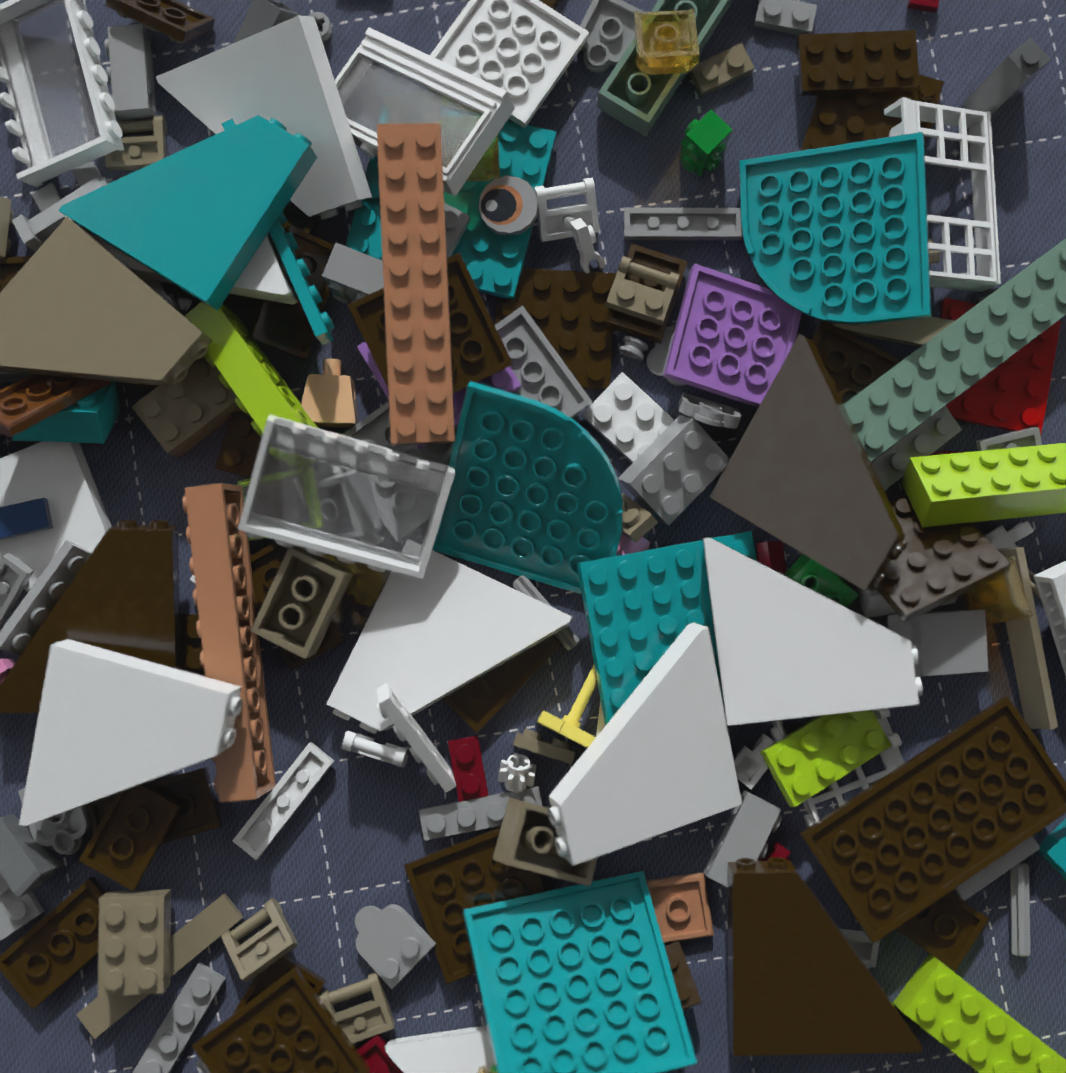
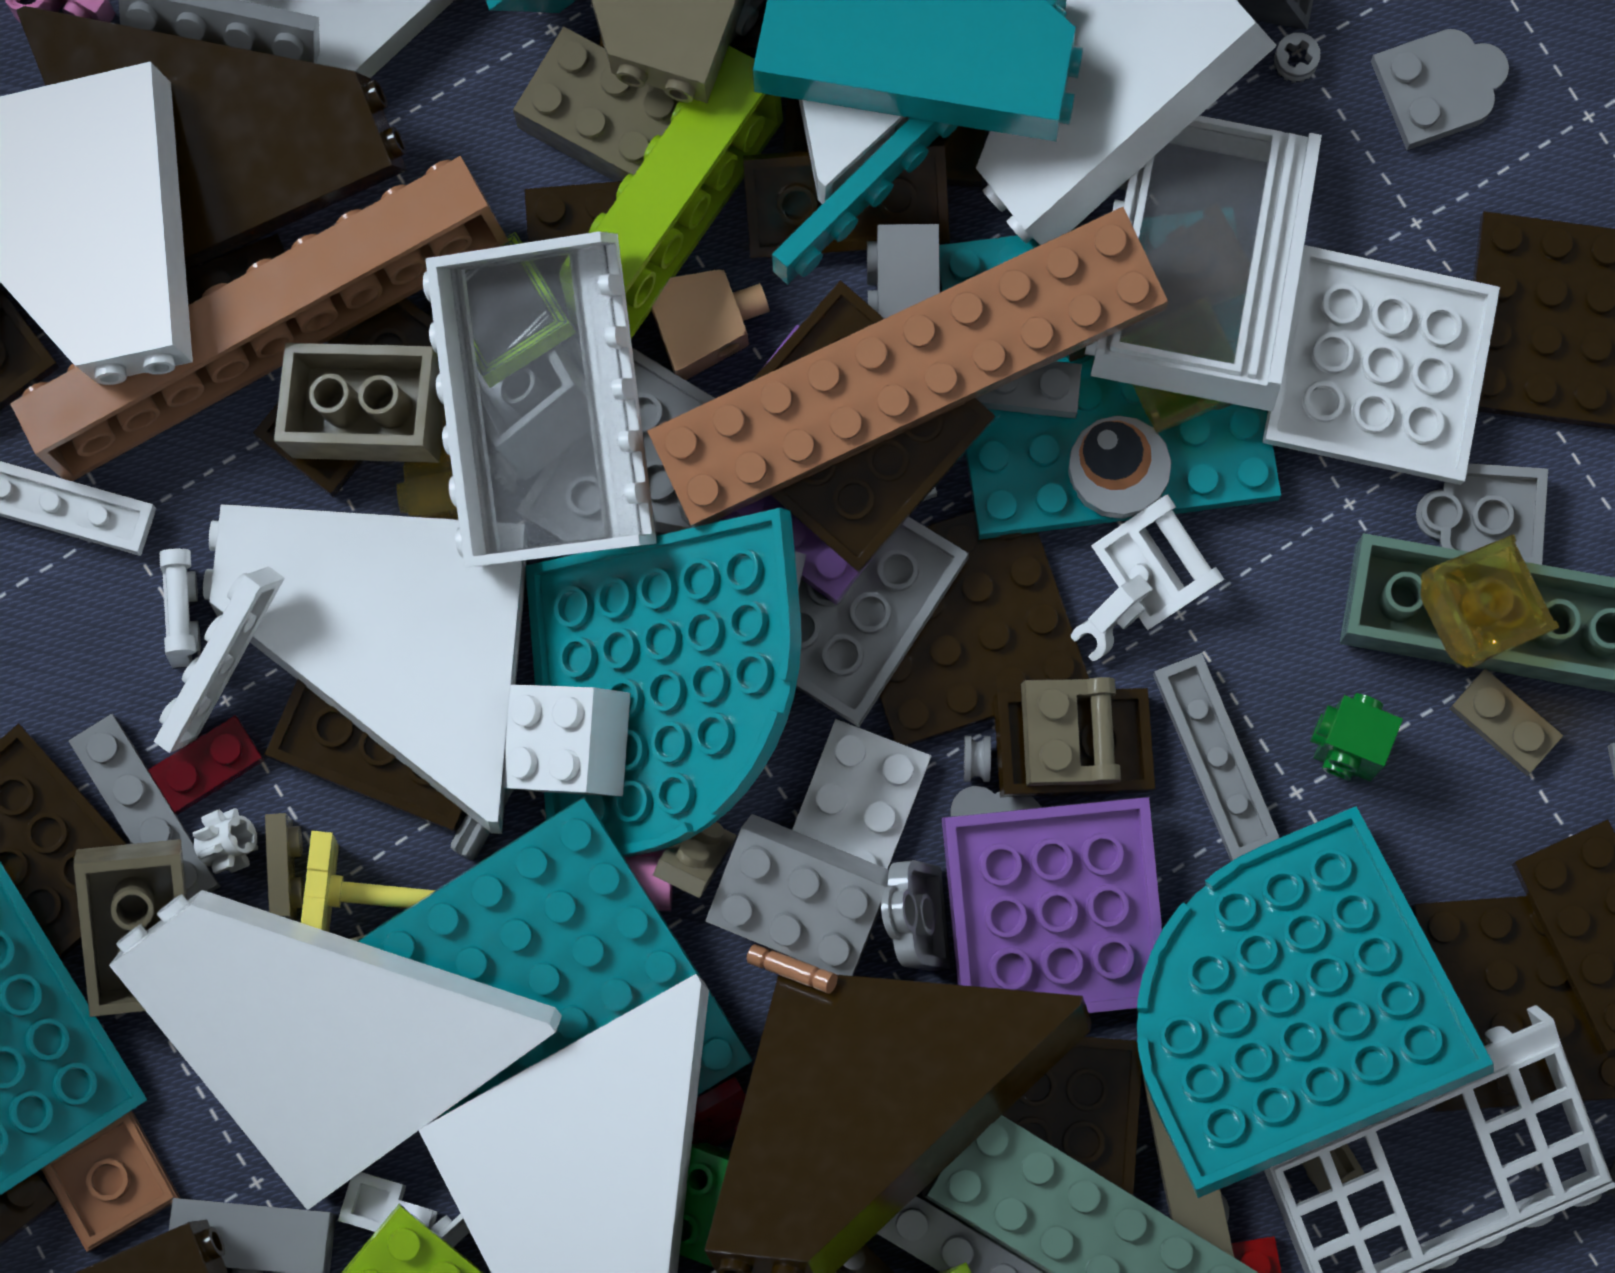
camera: 70 degrees right, 5 degrees down
none -> white brick [502,684,631,796]
none -> nougat wheel [747,944,837,994]

